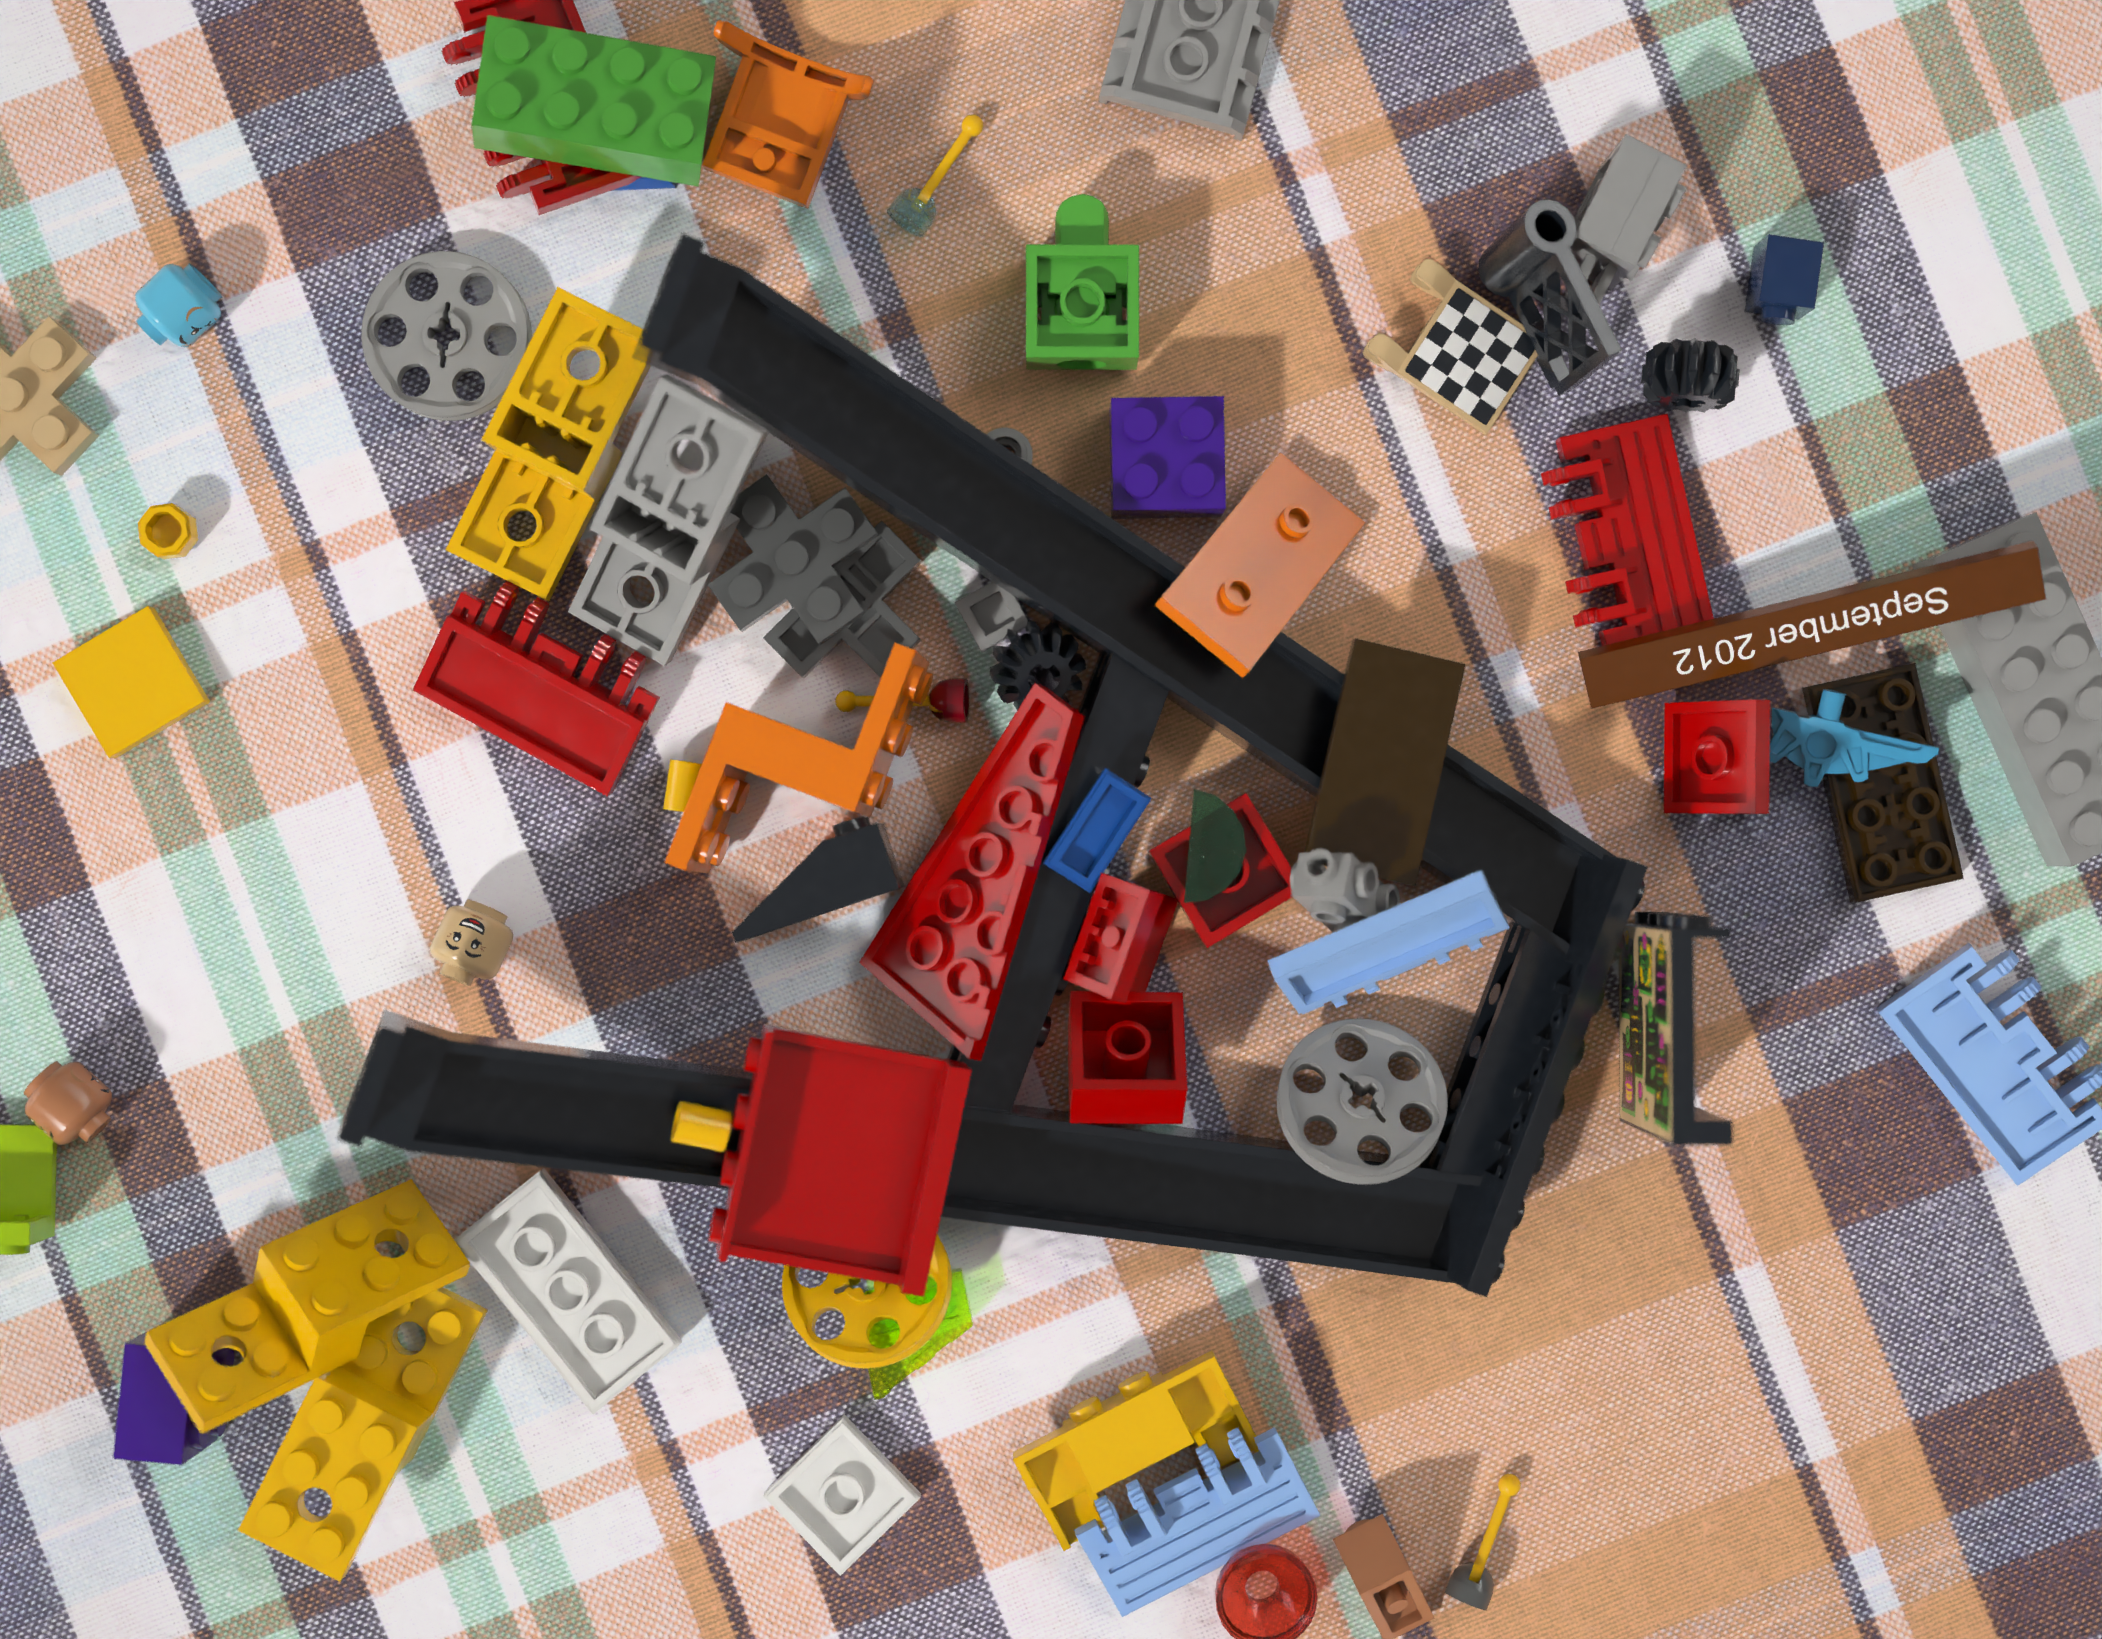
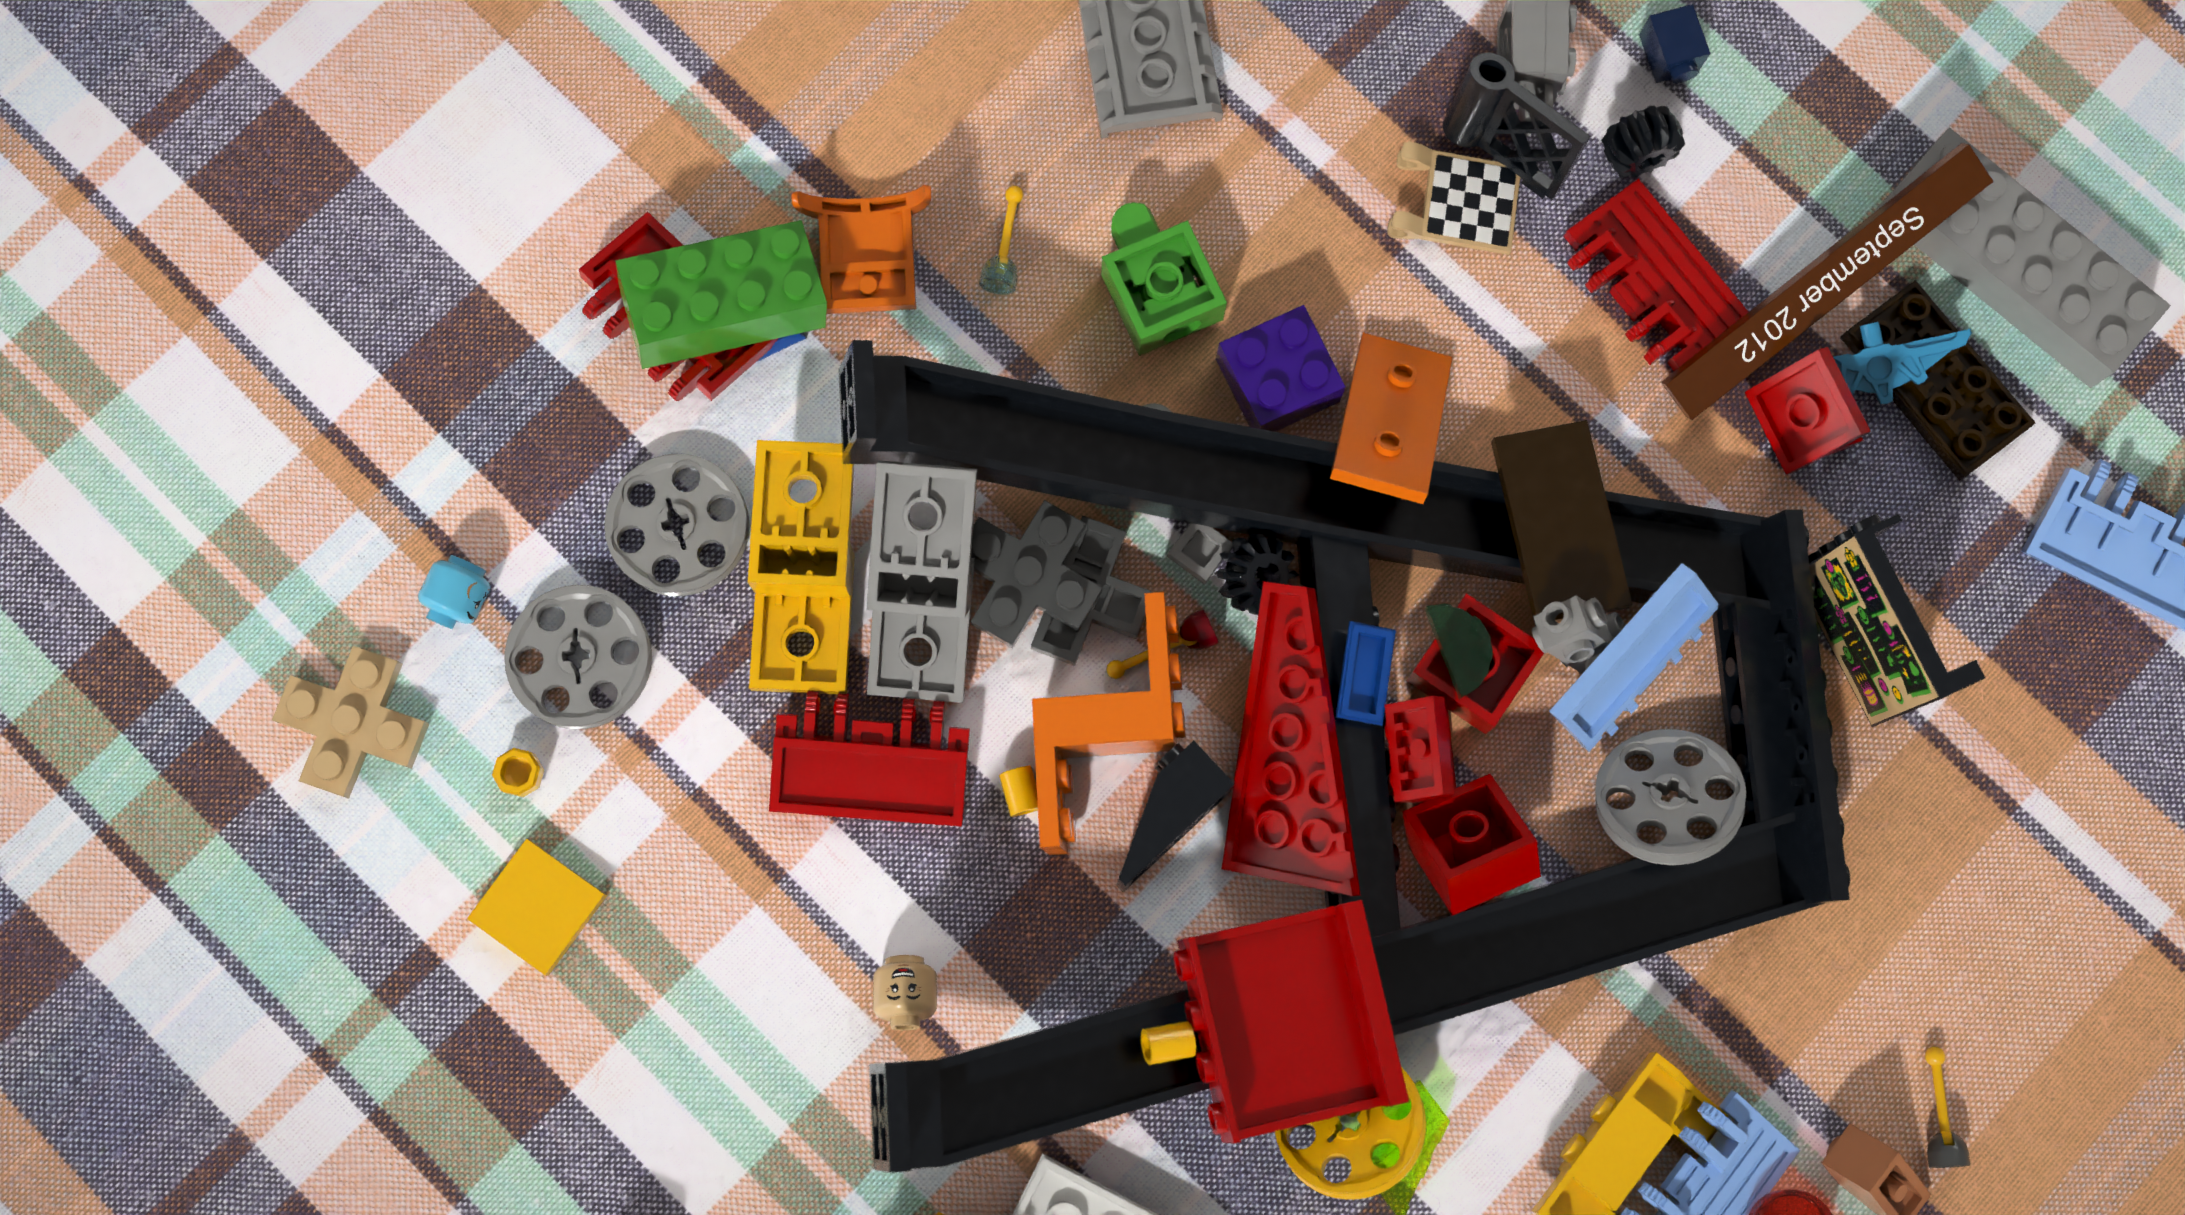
camera: 25 degrees left, 10 degrees down
none -> light grey wedge [504,585,652,729]

